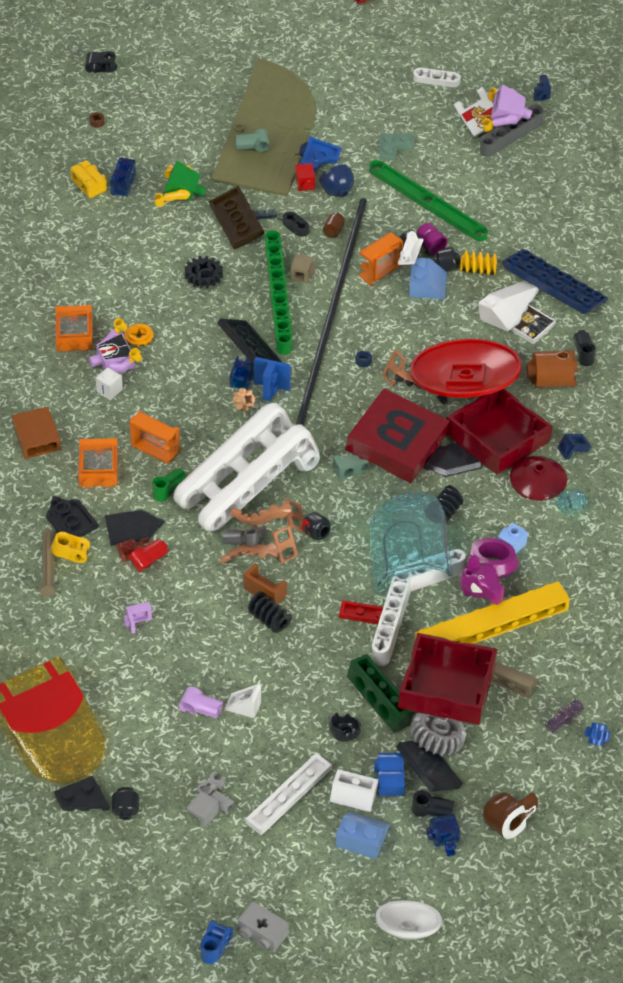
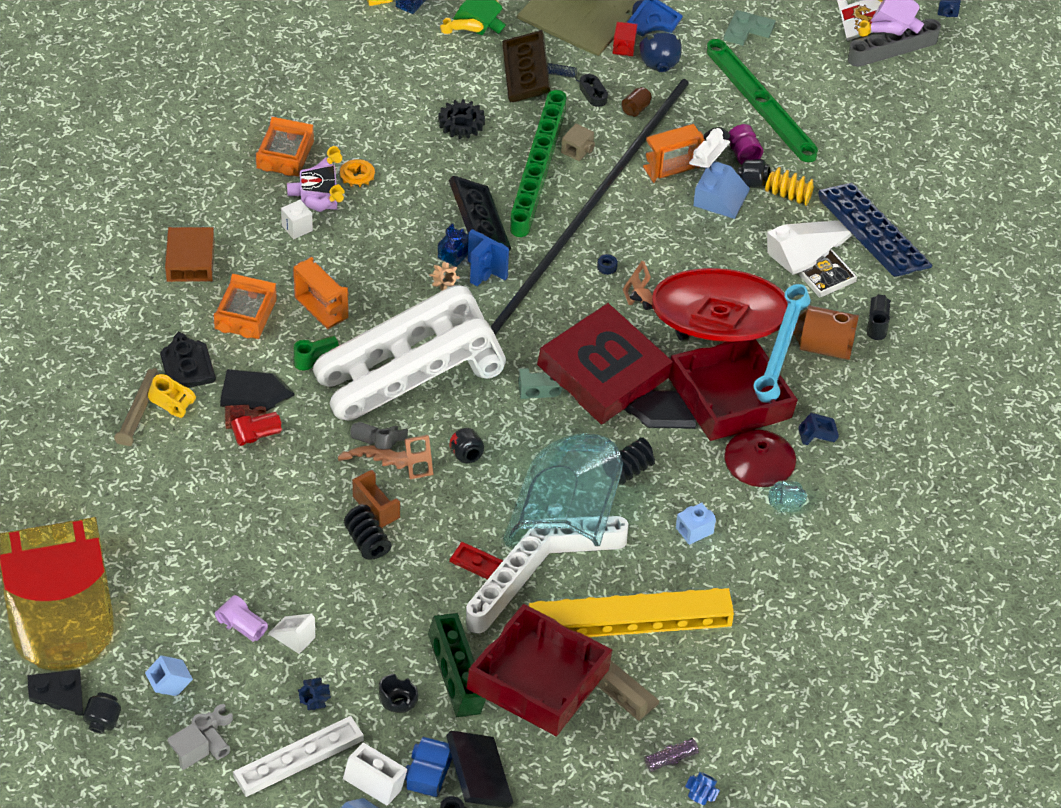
camera: 15 degrees right, 0 degrees up
lavender bracket [123,602,152,633] -> none
nougat piece [231,498,303,532] -> none
light grey gear [410,713,466,756] -> none
magenta animal [460,538,519,605] -> none
none -> light blue brick [145,656,193,696]
none -> dark blue gear [298,677,331,710]
none -> medium azure piece [754,284,811,403]

